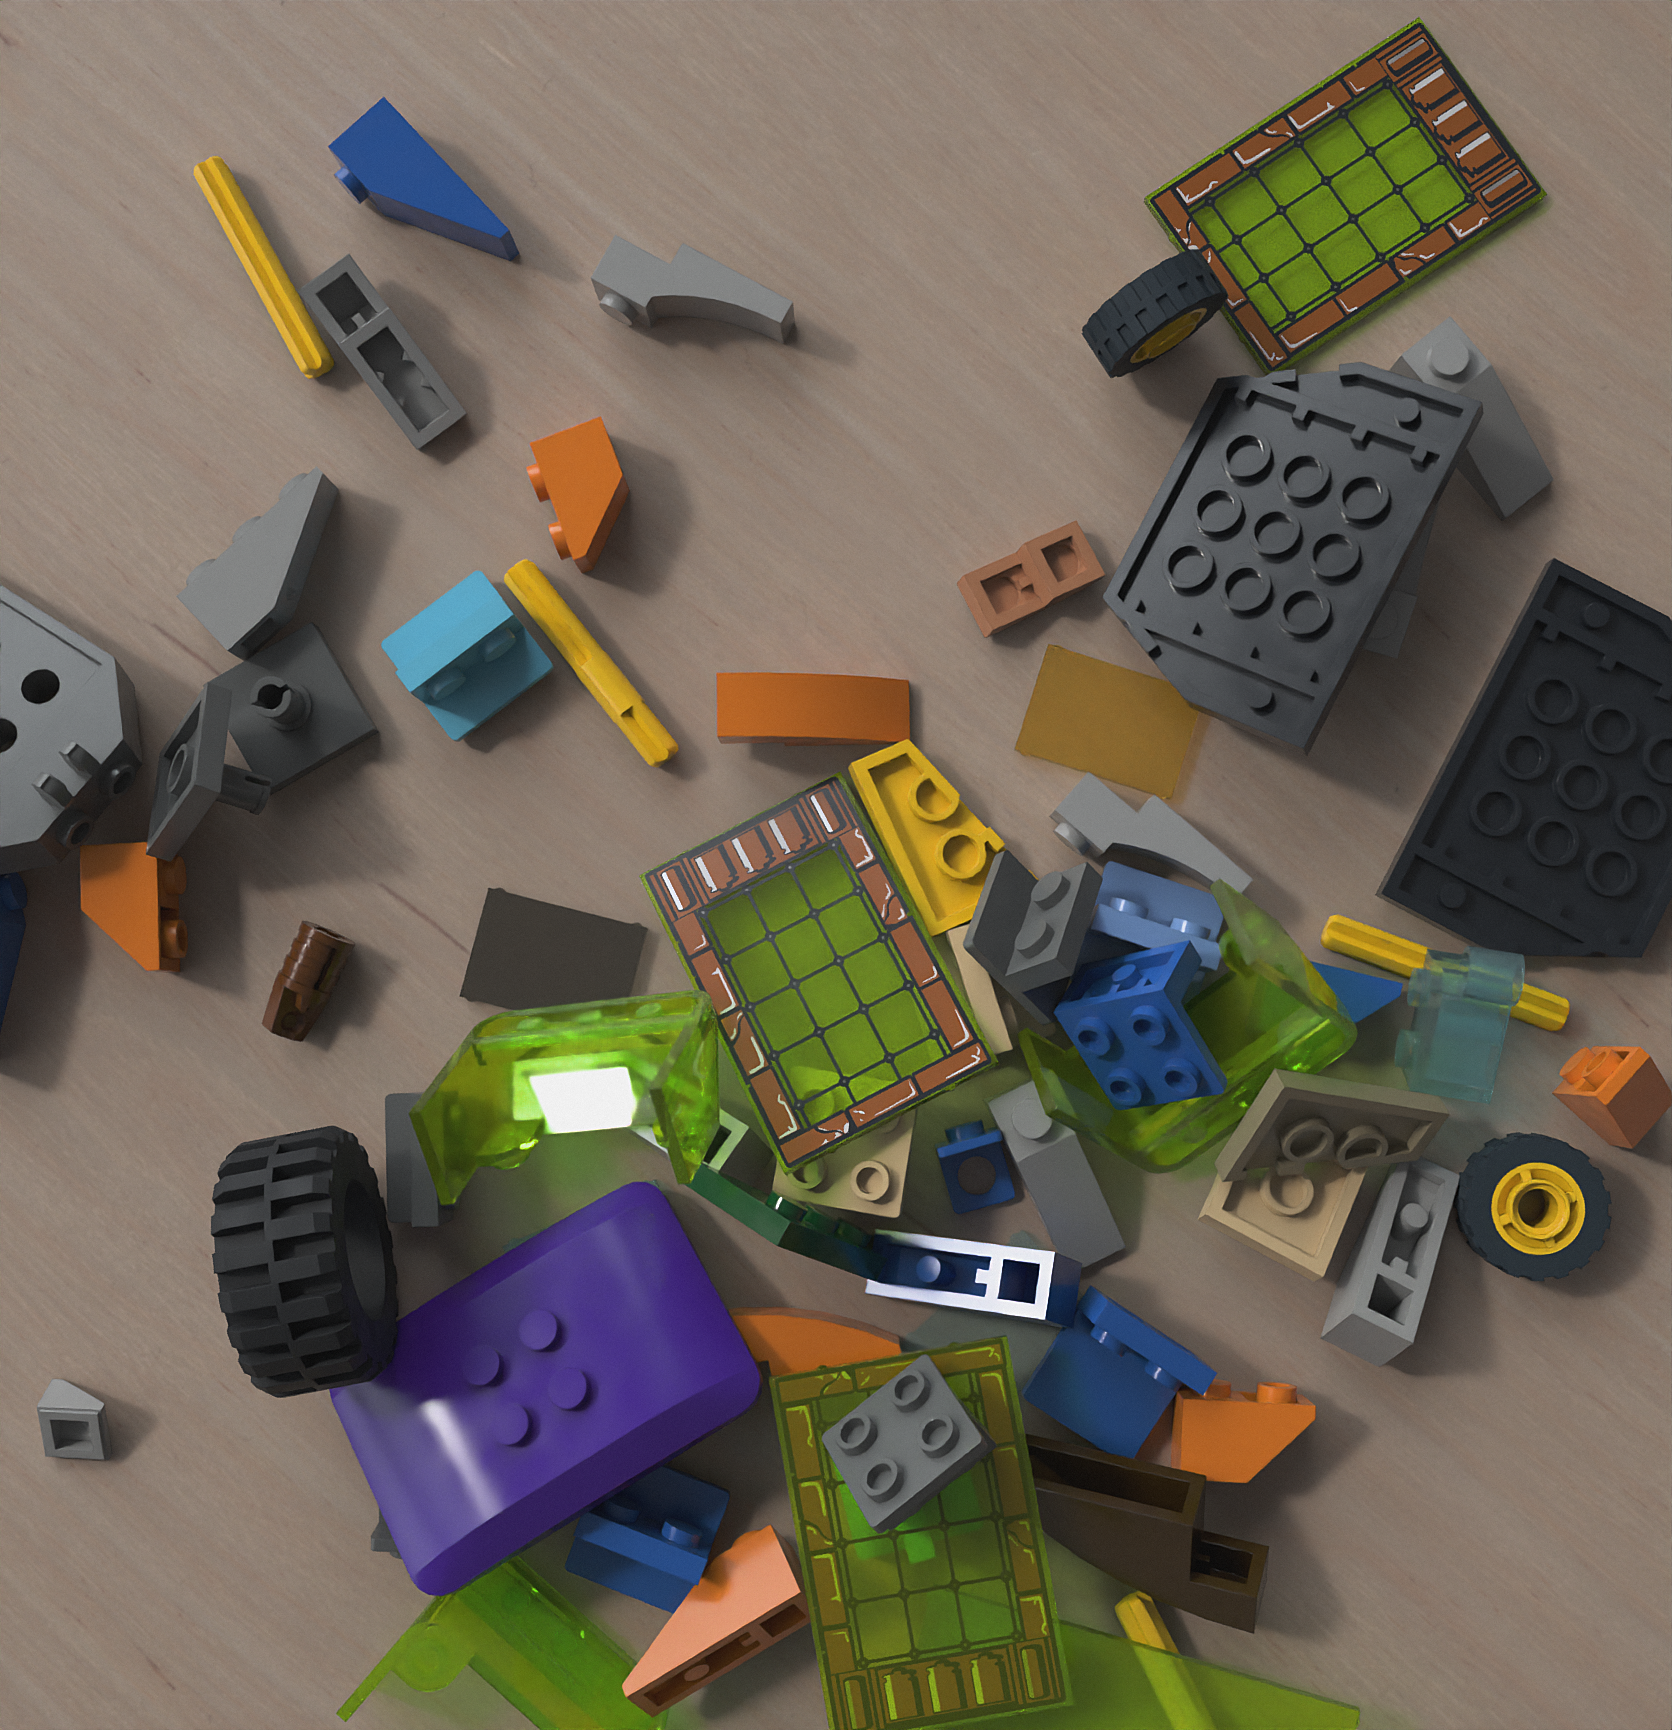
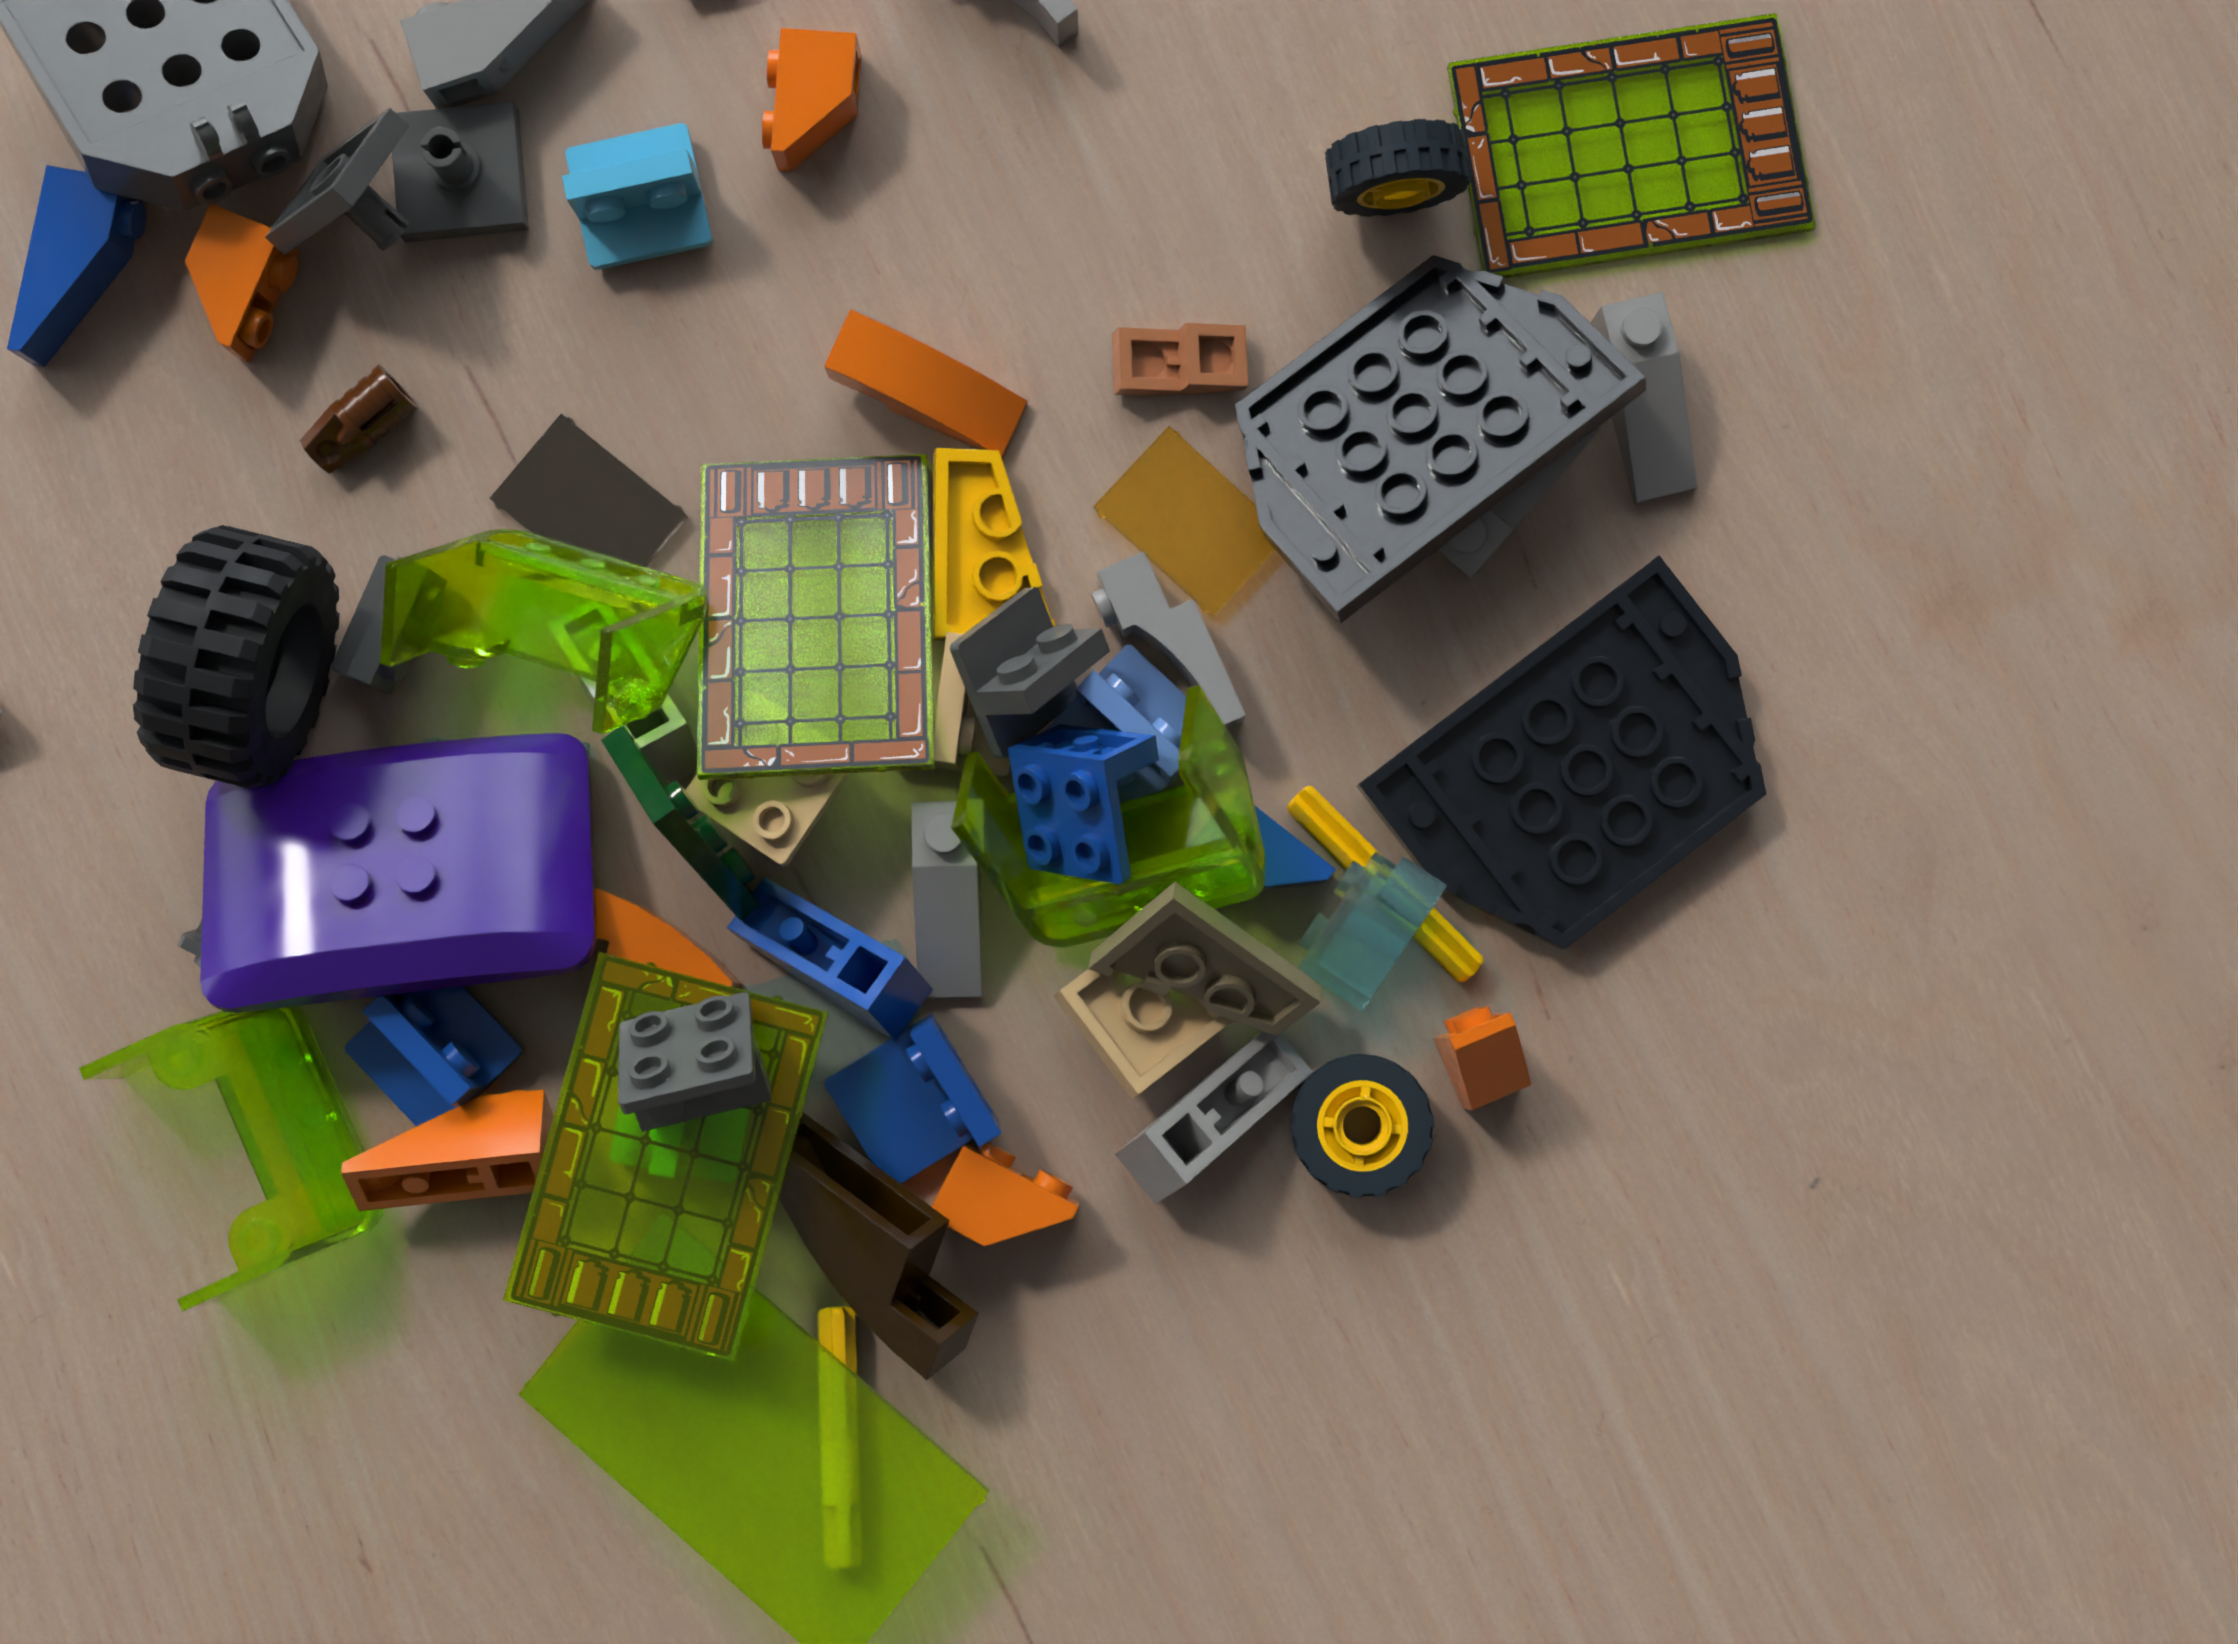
camera: 10 degrees right, 0 degrees up
yellow axle [504,559,679,768] -> none
blue bracket [934,1119,1015,1214] -> none

